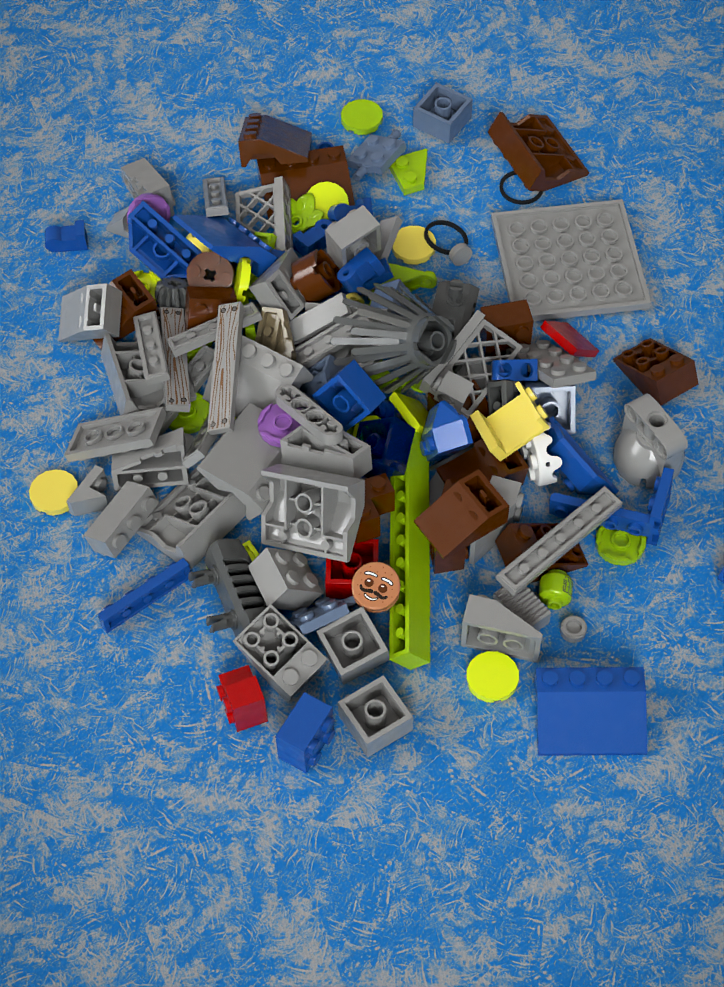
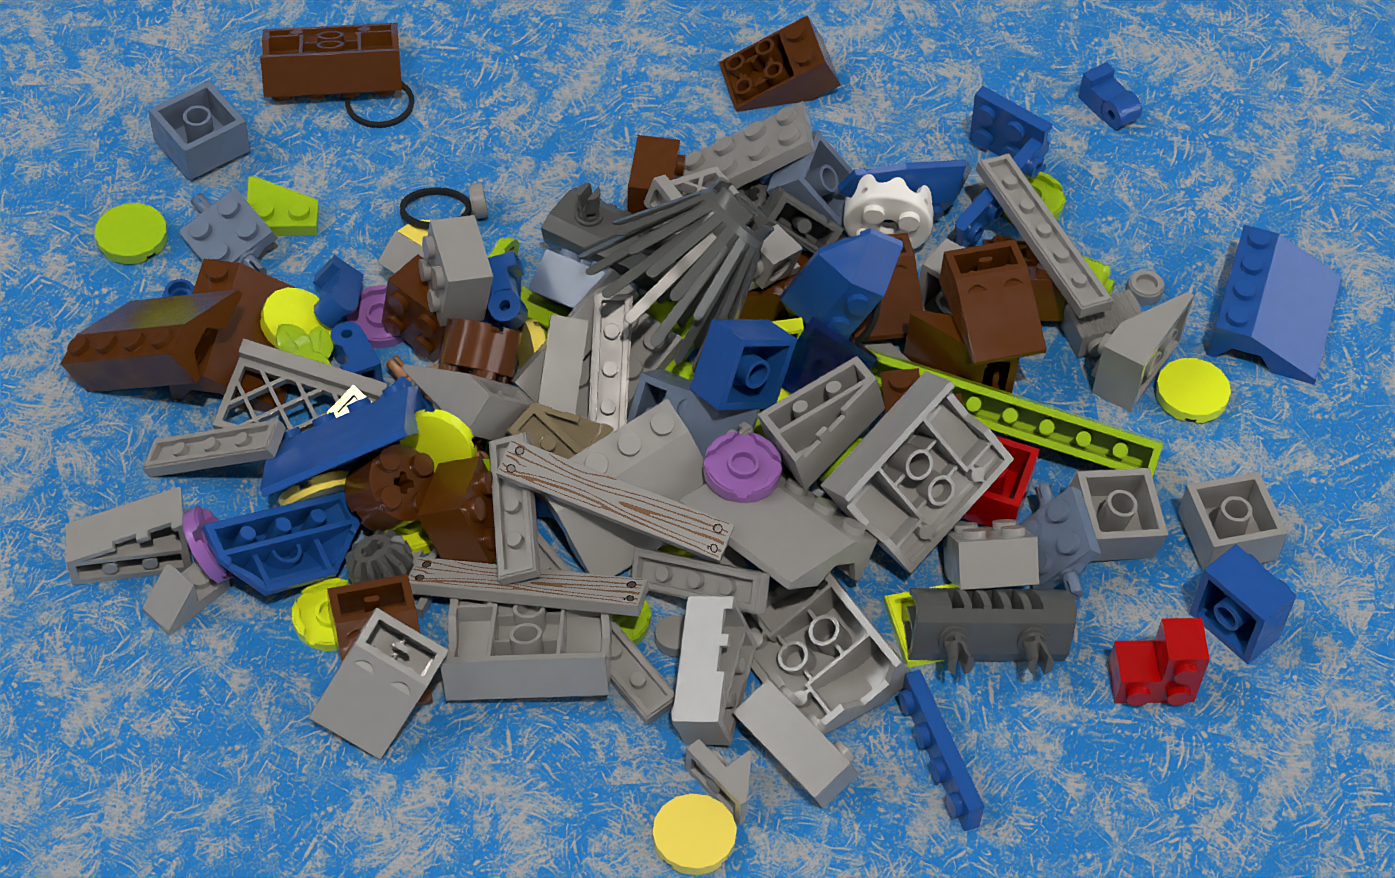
camera: 75 degrees left, 5 degrees down
blue leg [45,220,88,252] -> none
light grey plate [64,407,167,462] -> none
light grey tile [133,311,170,386] -> none
light grey slope [233,604,328,702] -> none
light grey beam [275,385,343,445] -> none
nougat head [352,562,401,613] -> none
light yellow panel [470,381,550,461] -> none
light grey plate [491,199,651,321] -> none
blue leg [492,359,538,382] -> none
red tile [541,320,599,357] -> none
light grey piece [613,393,688,489] -> none

